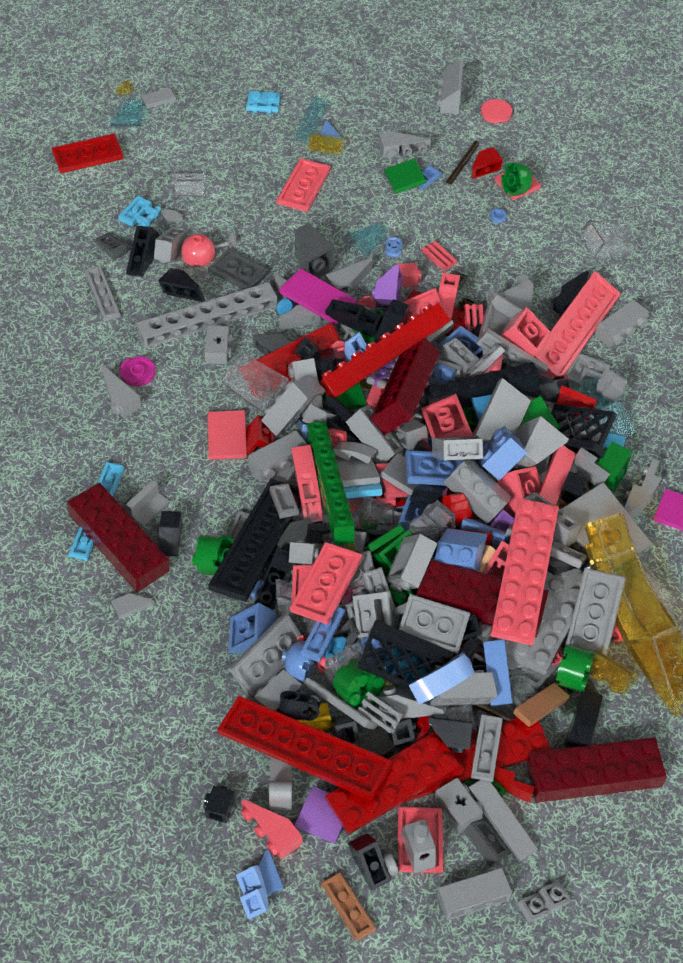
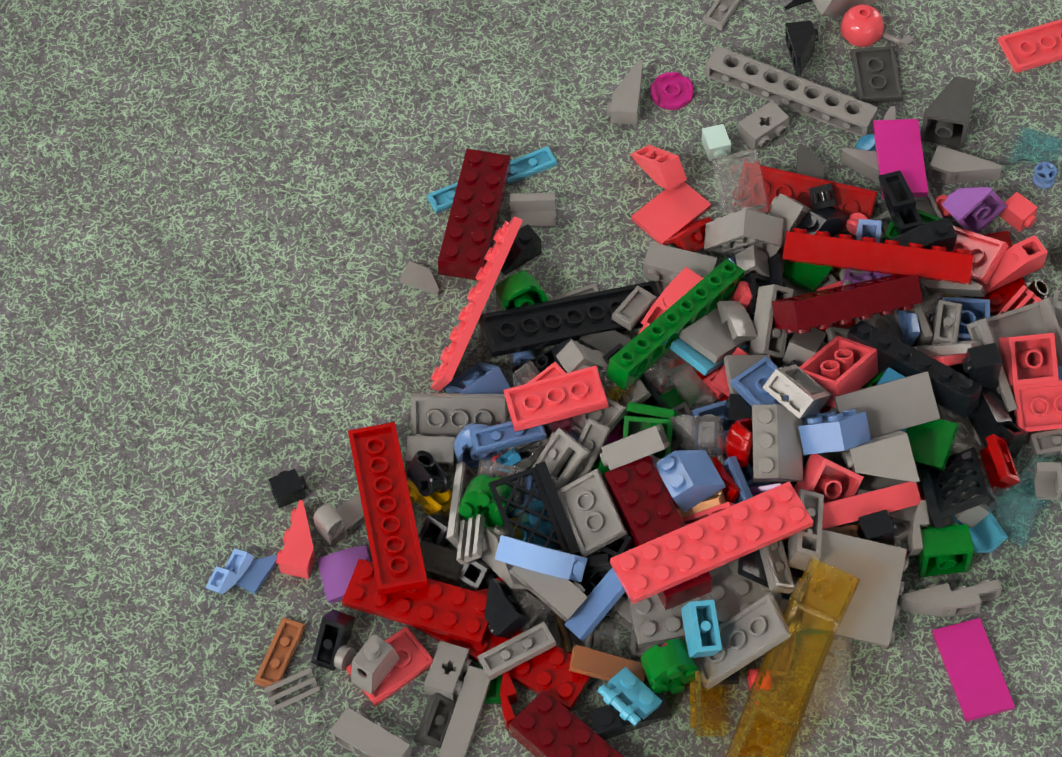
camera: 55 degrees right, 5 degrees up
none -> light grey tile [264,667,320,712]
none -> coral plate [431,216,523,391]
none -> medium azure plate [597,667,662,726]
none -> coral slope [630,145,687,190]
none -> medium azure brick [681,600,722,658]
none -> light aqua brick [701,124,731,161]
none -> black slope [962,343,1003,389]

